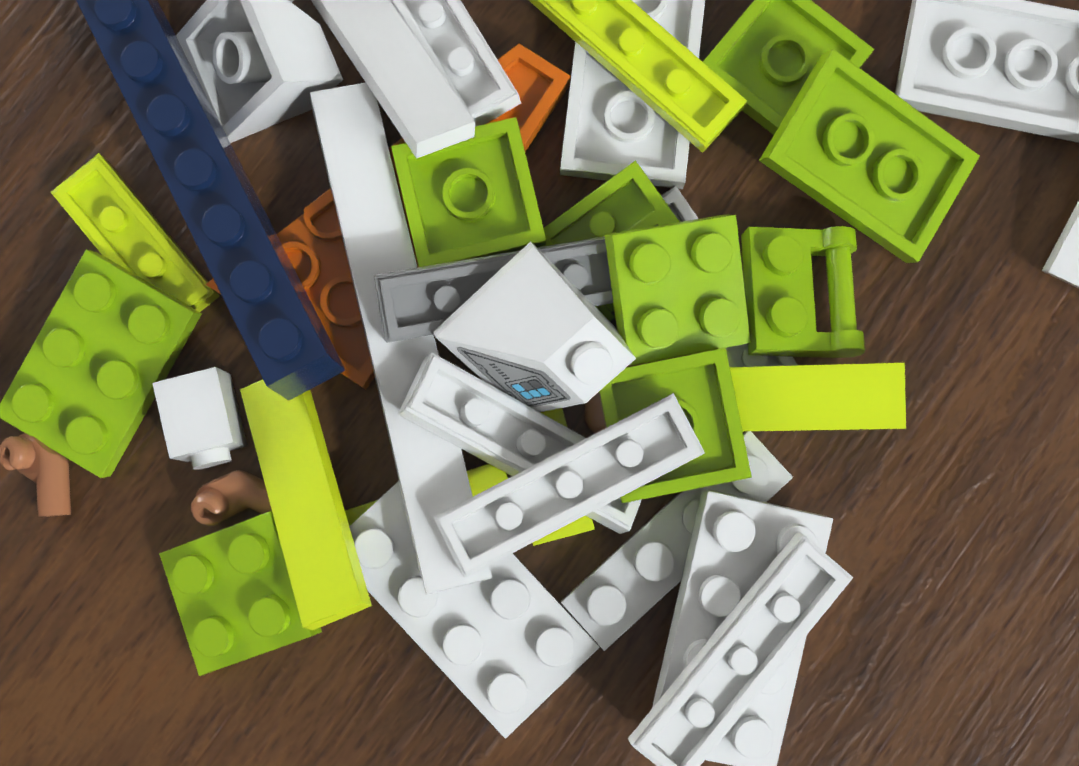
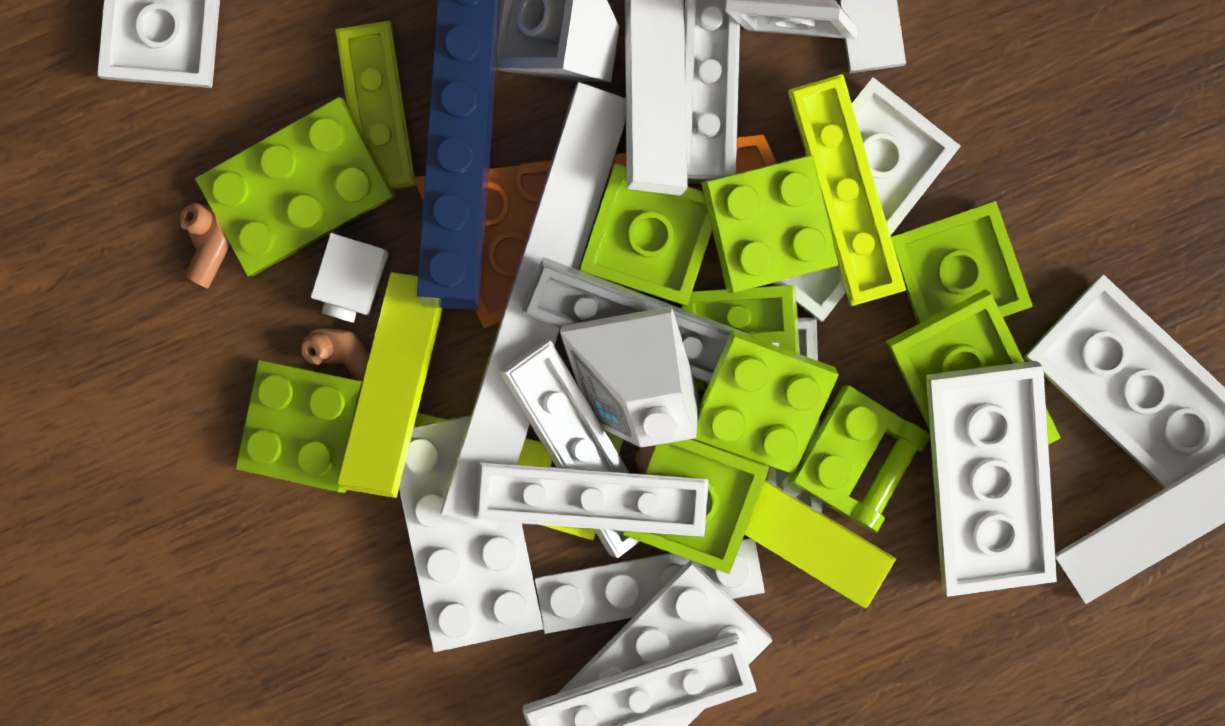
camera: 30 degrees right, 5 degrees up
none -> lime plate [701,155,839,293]
none -> white plate [926,361,1057,597]

